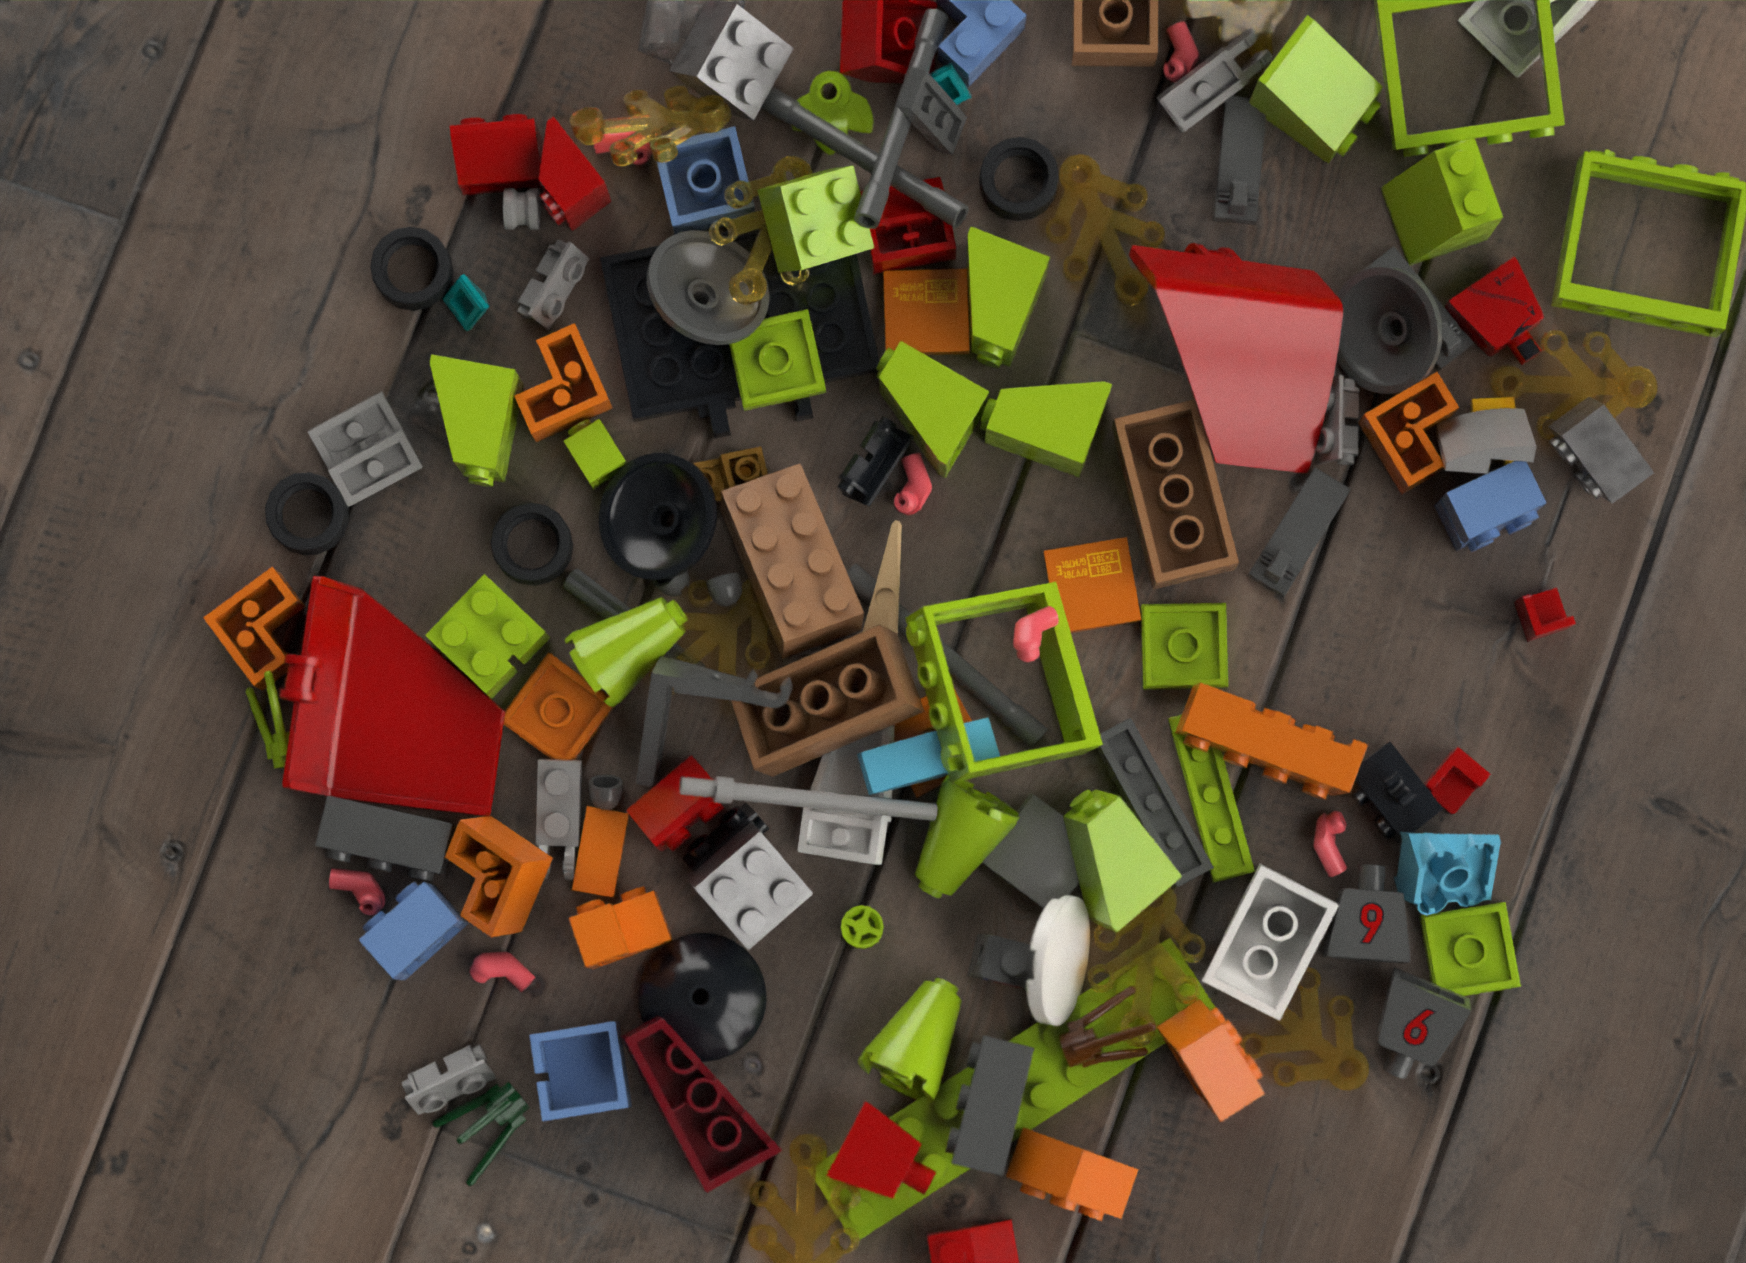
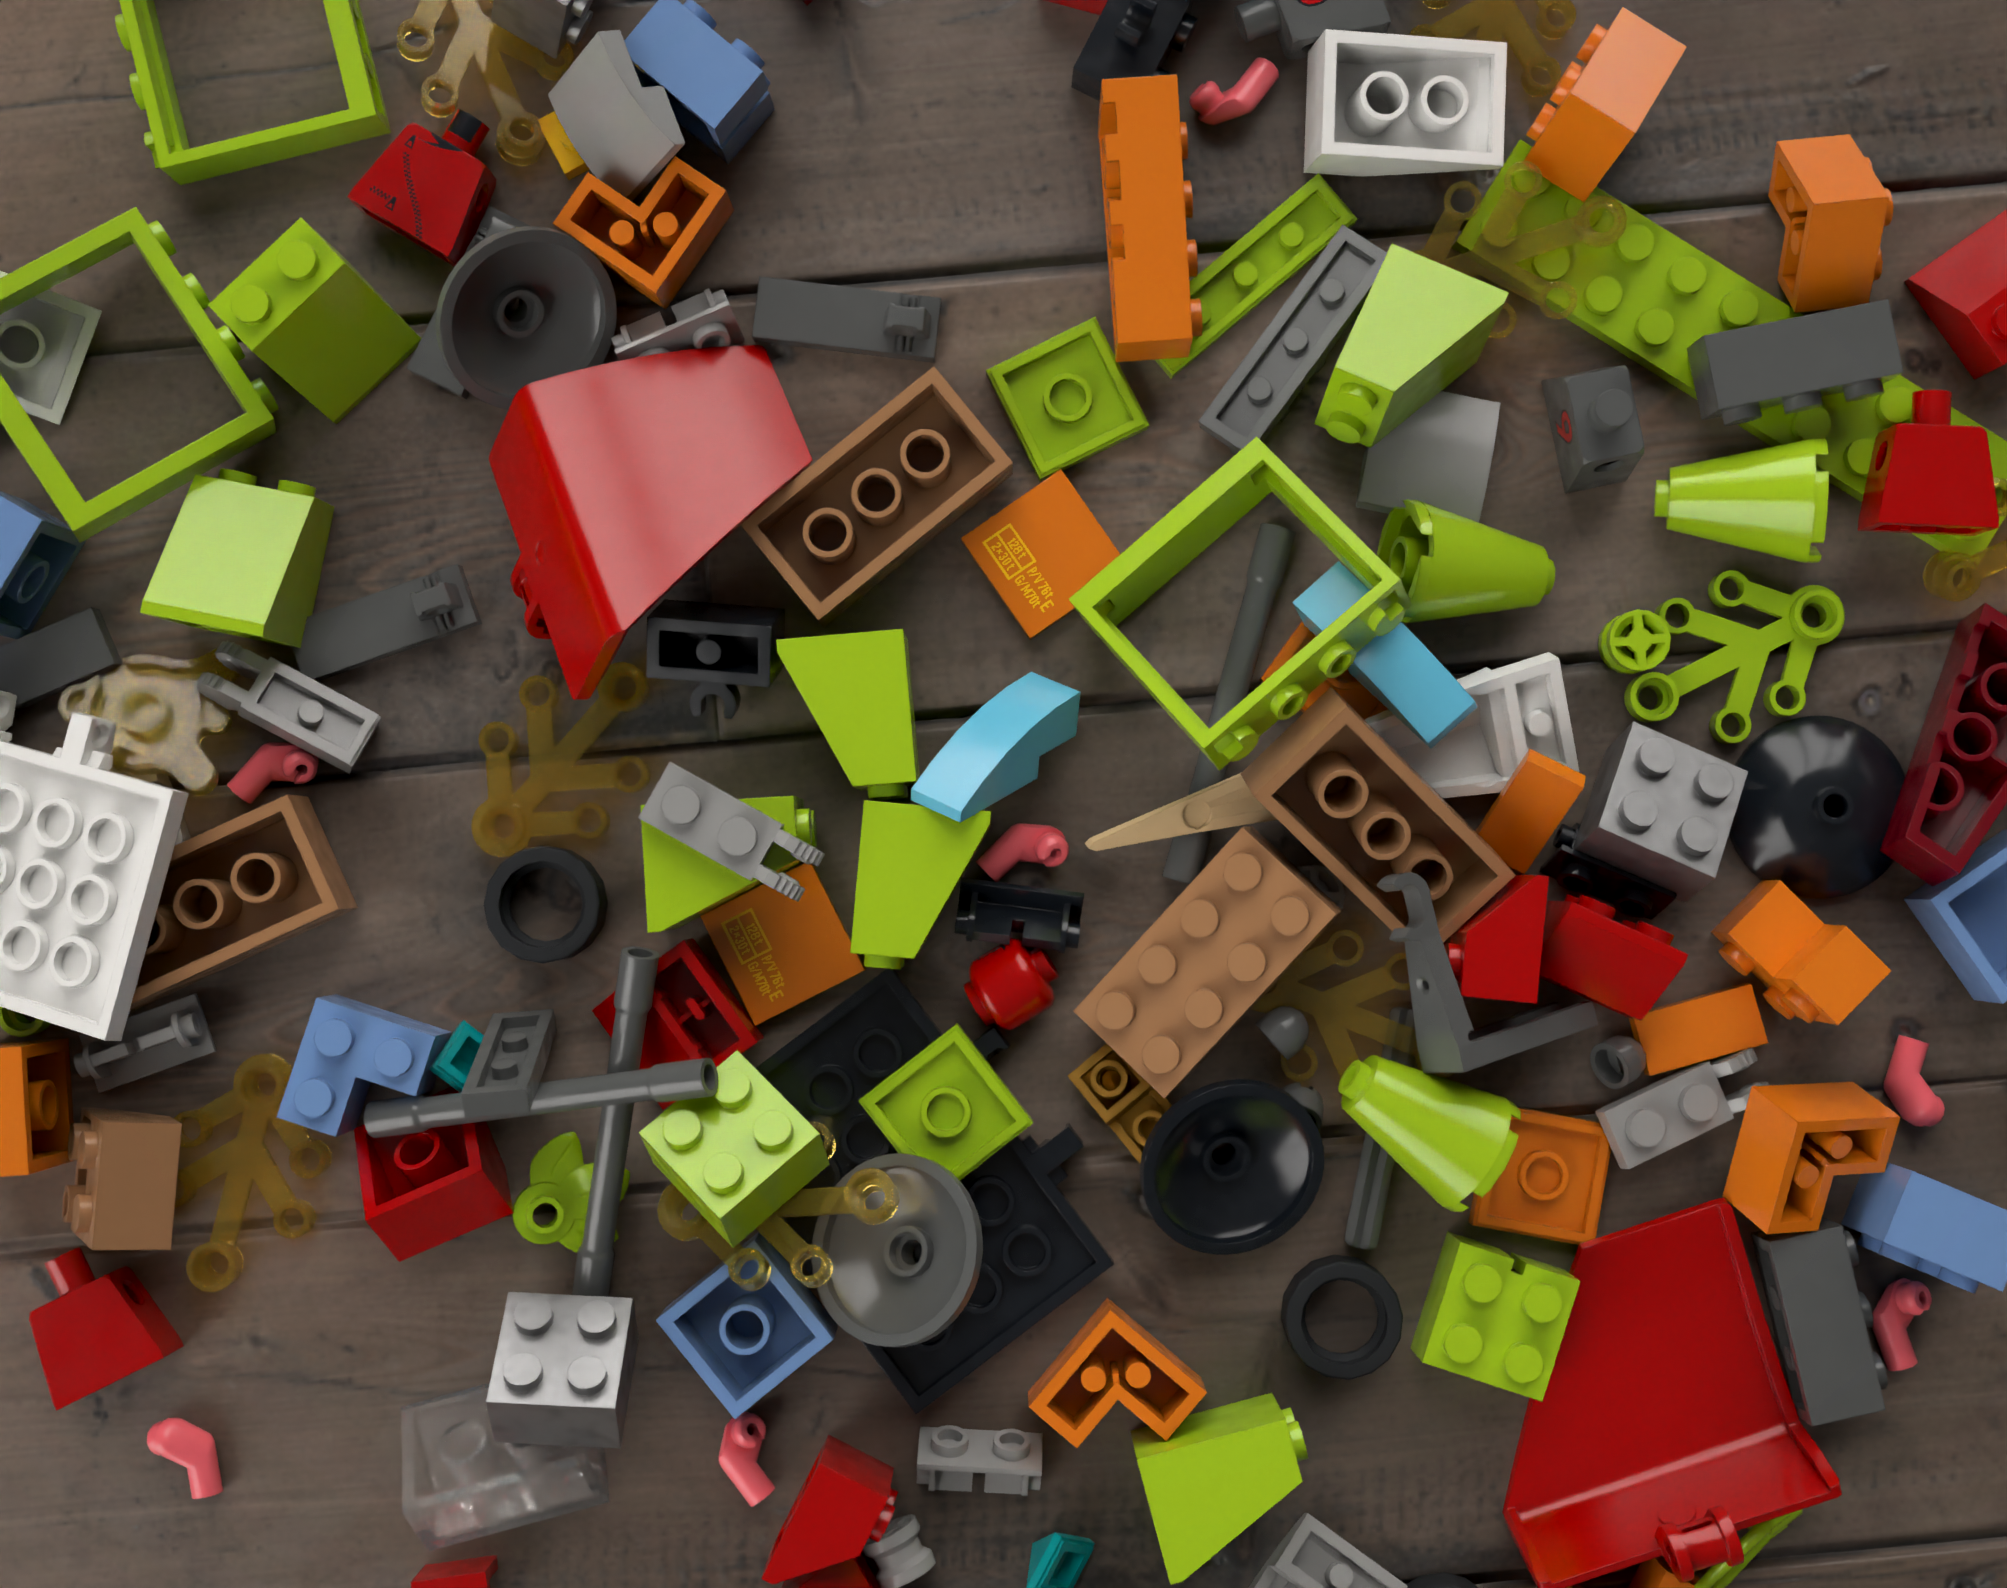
camera: 120 degrees left, 5 degrees up
lime brick [563,419,627,490] -> none
clear yellow plant [570,86,732,166] -> none
light grey bar [679,776,937,821] -> none
coral arm [1013,606,1059,662] -> none
white tile [1026,895,1090,1026] -> none
reddish brown plant [1059,986,1156,1068] -> none
none -> light grey hinge [638,762,825,902]
none -> black brick [647,599,785,719]
none -> medium azure slope [910,672,1081,823]
none -> red head [963,938,1059,1030]
none -> red slope [1443,875,1549,1004]
none -> orange tile [1476,748,1586,874]
none -> lime plant [1624,570,1845,744]

